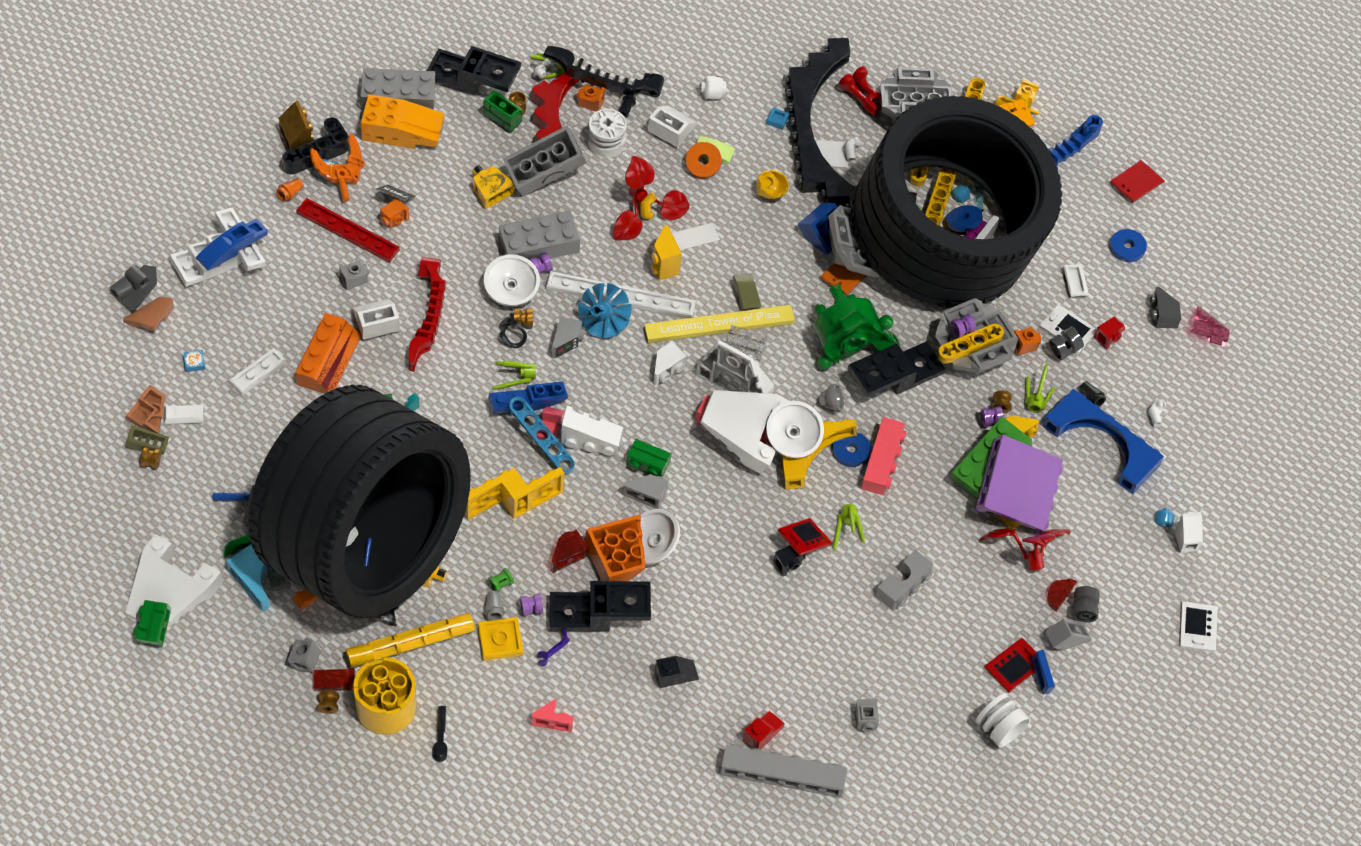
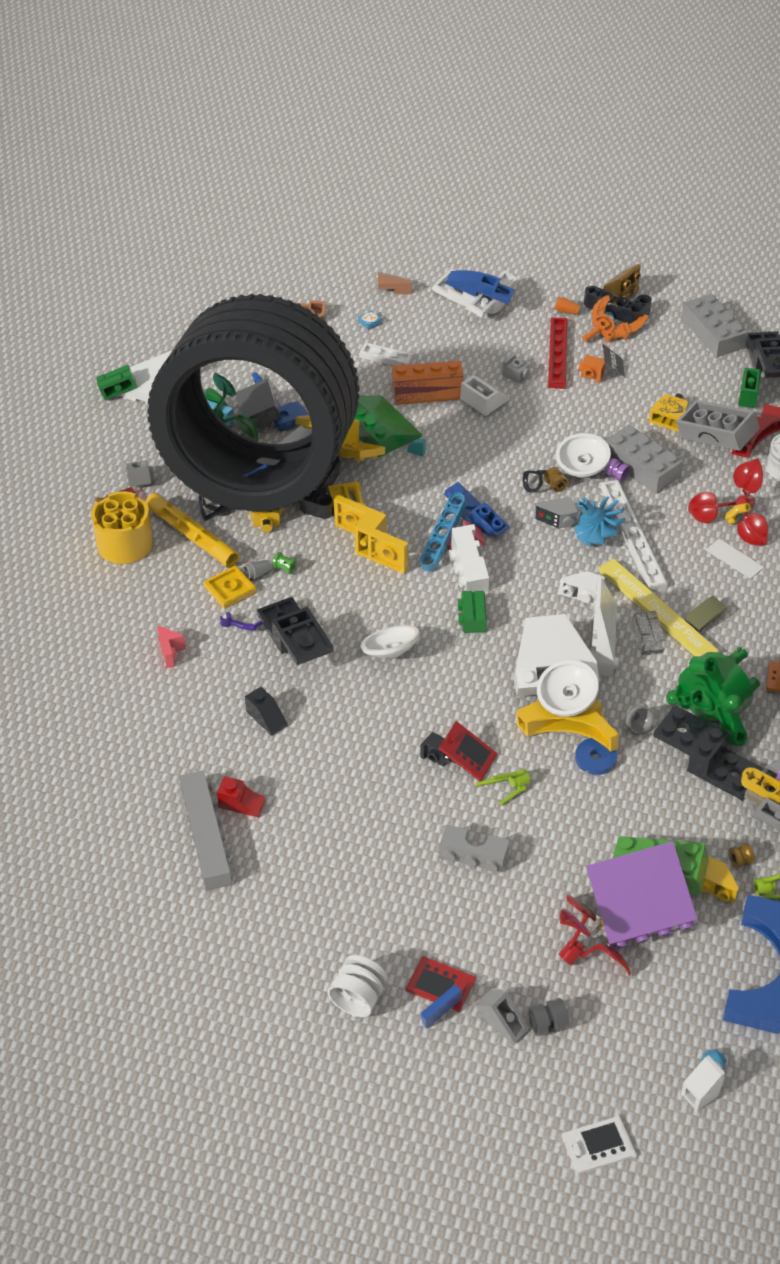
camera: 70 degrees right, 10 degrees down
dark grey panel [109,265,157,312] -> none
light orange piece [361,94,445,149] -> none
red piece [409,257,446,372] -> none
black piece [433,706,447,762] -> none
lime plant [492,360,536,390] -> none
pearl gold wheel [509,91,527,115] -> none
medium lavender wheel [520,593,543,616] -> none
clear red slope [551,529,588,573] -> none
orange wedge [583,514,646,581] -> none
light grey slope [623,474,668,509] -> none
yellow slope [651,225,682,281] -> none
light grey window [855,699,879,732] -> none
coral brick [861,417,907,496] -> none
medium lavender wheel [980,406,1003,427] -> none
clear red tile [1047,578,1077,612] -> none

